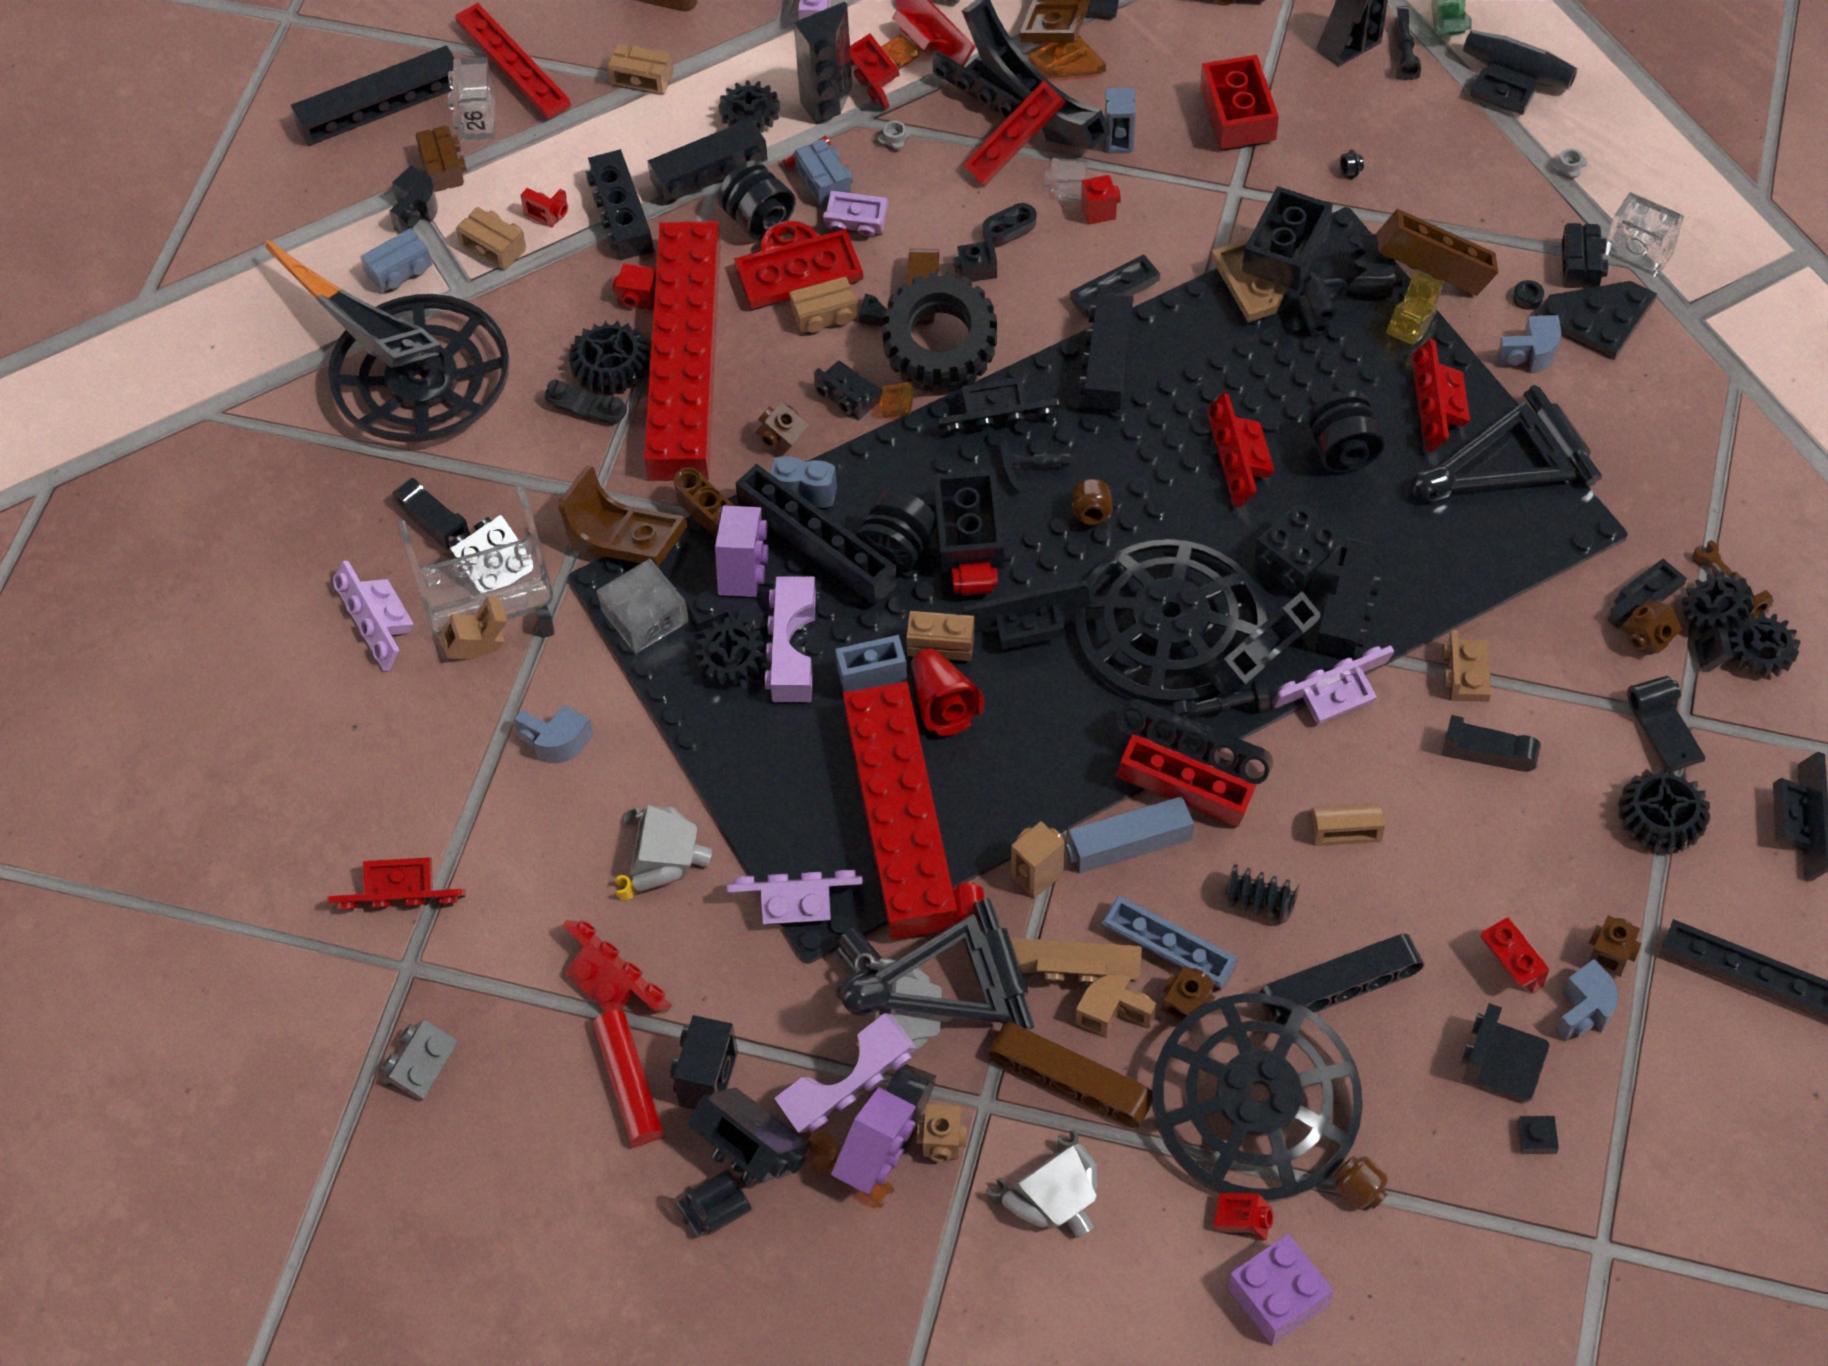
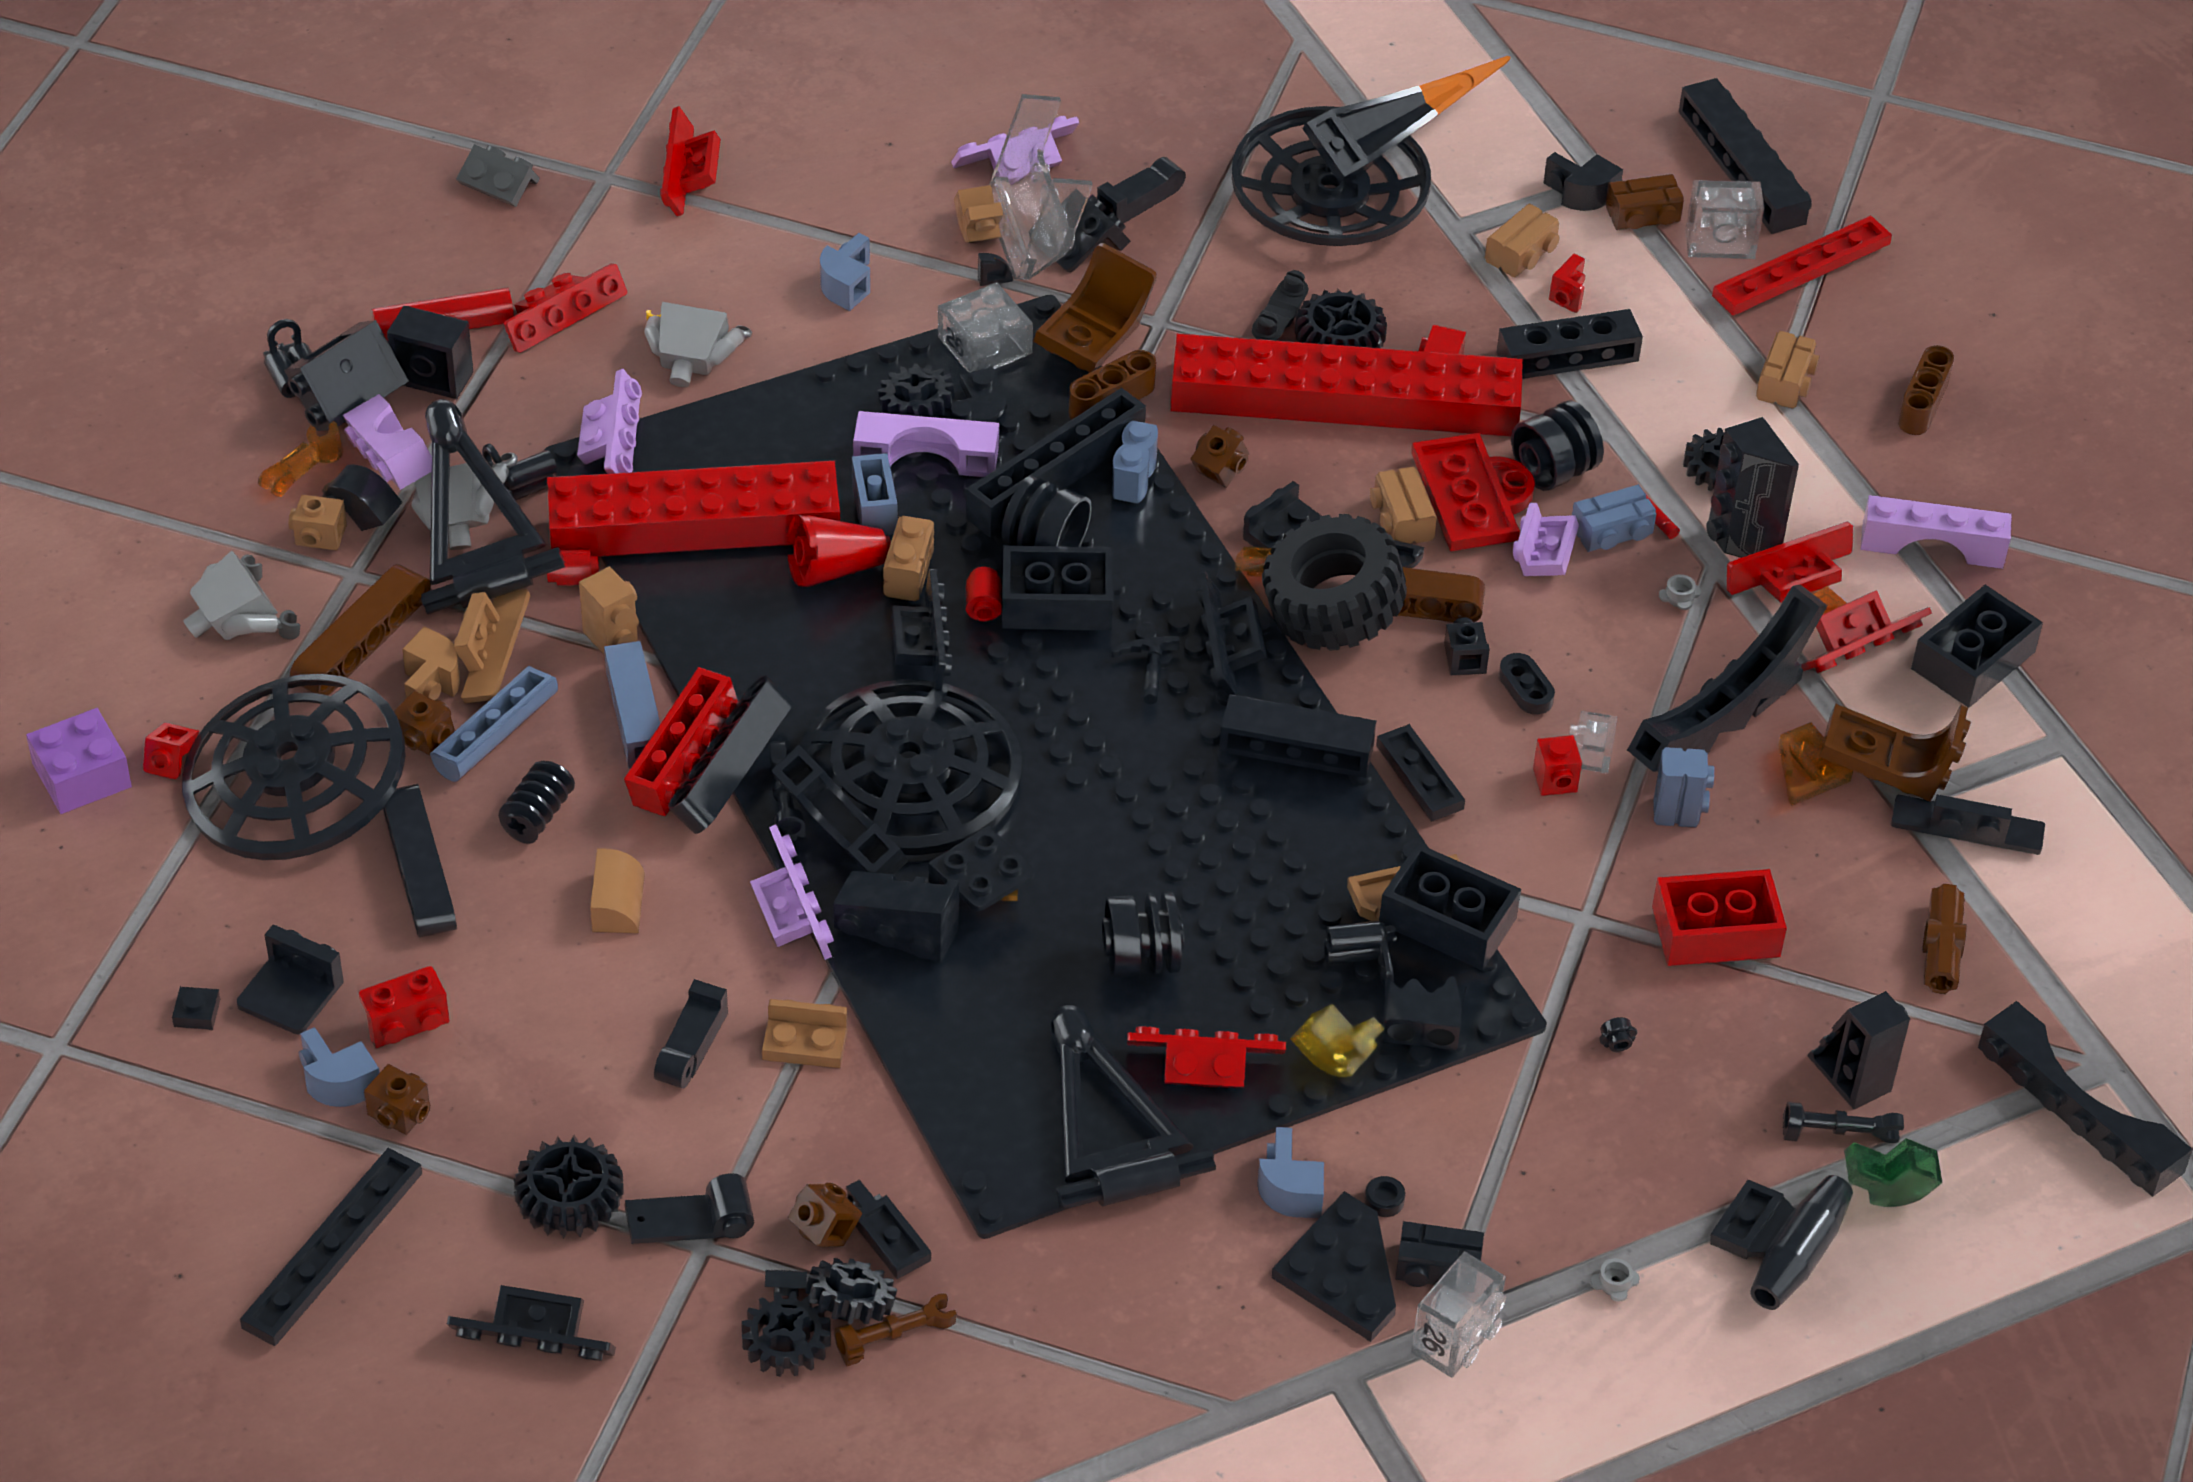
camera: 90 degrees right, 10 degrees down
sand blue brick [360,228,432,293] -> none
black brick [647,118,768,203] -> none
medium lavender brick [715,506,768,597] -> none
medium lavender brick [831,1087,916,1195] -> none
red plate [963,81,1066,186] -> none
reddish brown head [1071,479,1113,525] -> none
red bracket [1207,393,1274,508] -> none
reddish brown head [1334,1156,1388,1210] -> none
reddish brown brick [1376,208,1499,296] -> none

